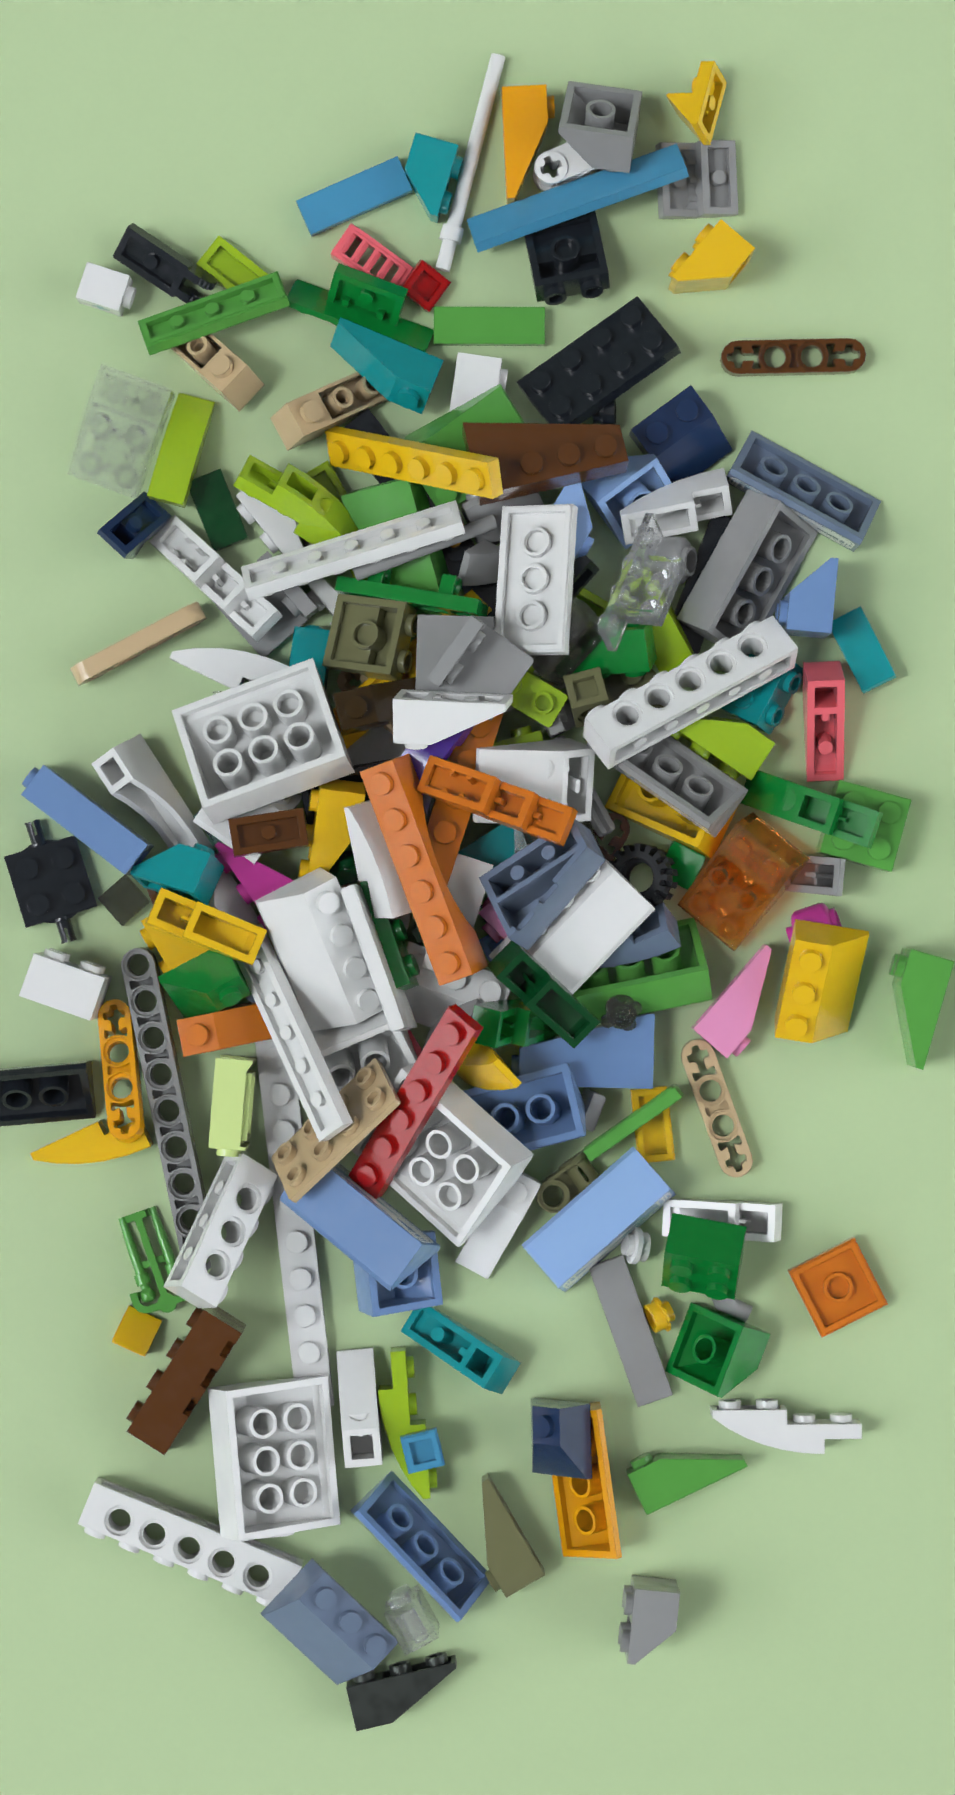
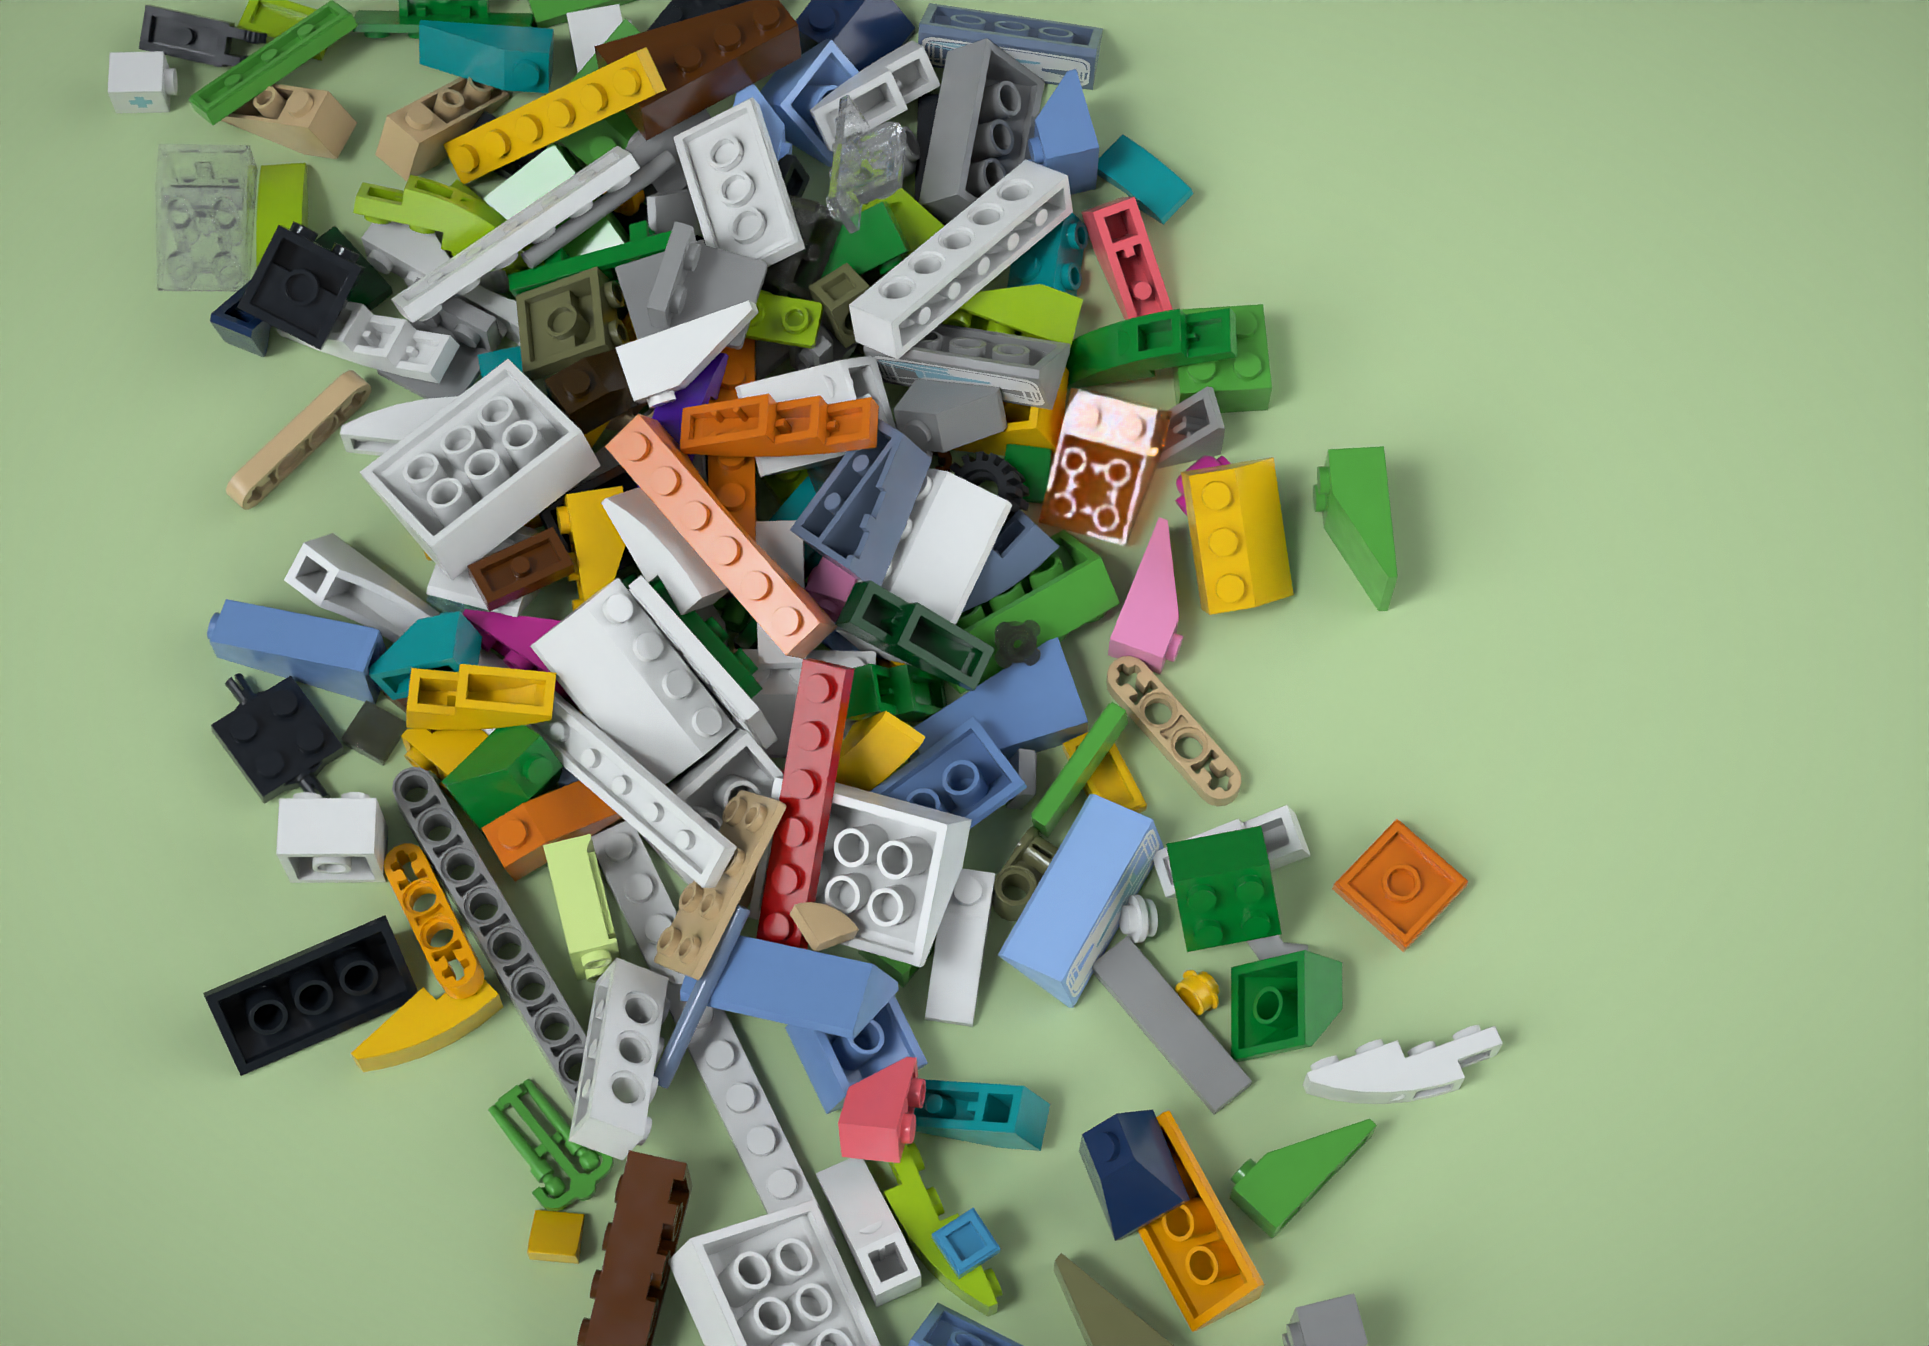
camera: 25 degrees left, 20 degrees down
none -> black plate [237,221,365,350]
none -> sand blue bar [653,904,750,1089]
none -> tan tile [790,902,859,952]
none -> coral slope [838,1057,926,1163]
none -> light grey slope [894,379,1007,453]

